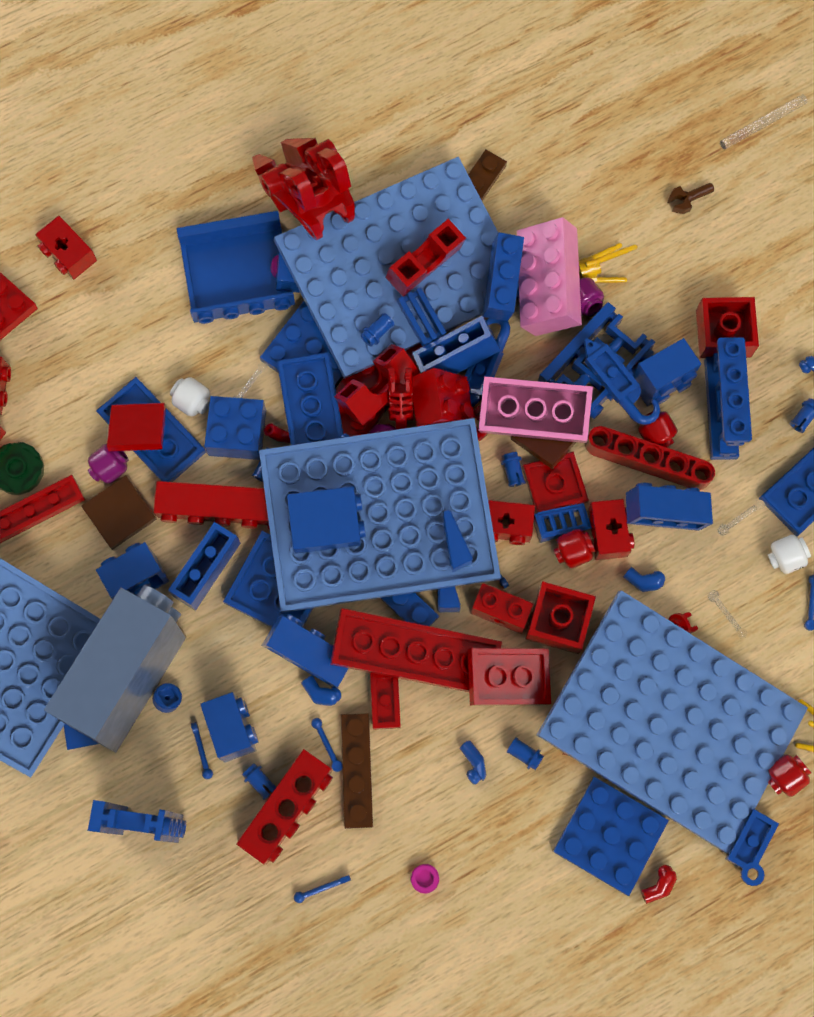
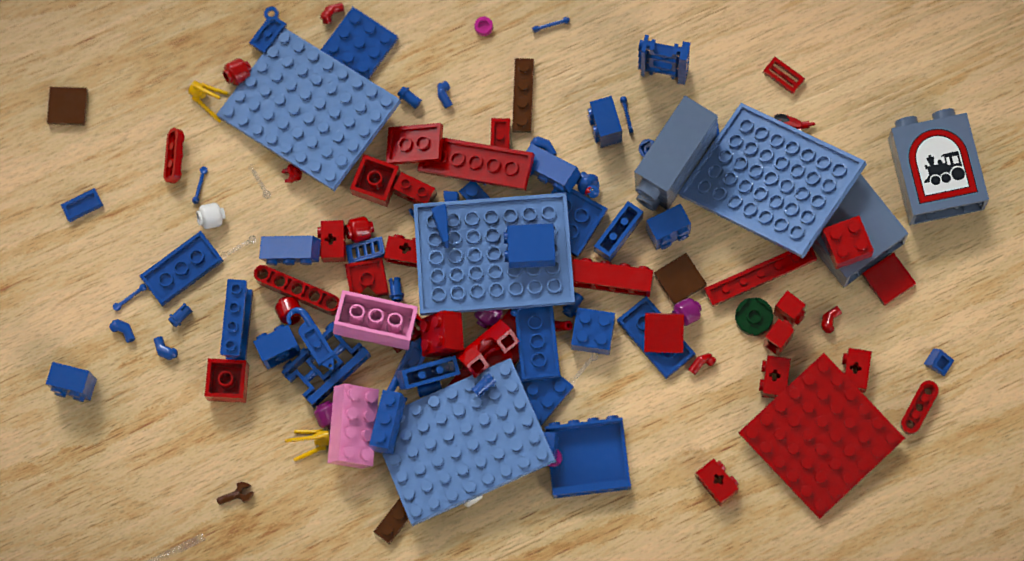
camera: 165 degrees left, 0 degrees up
white head [170,377,210,417] -> none
red brick [236,749,333,865] -> none
blue pin [242,763,277,800] -> none
red piece [252,138,355,240] -> none
blue hinge [311,718,343,772] -> none
red arch [385,218,466,297] -> none
red hinge [388,368,413,430] -> none
blue tile [397,287,447,347] -> none
blue arm [623,567,665,592] -> none
none -> blue animal [576,172,600,198]
none -> red arm [688,353,716,375]

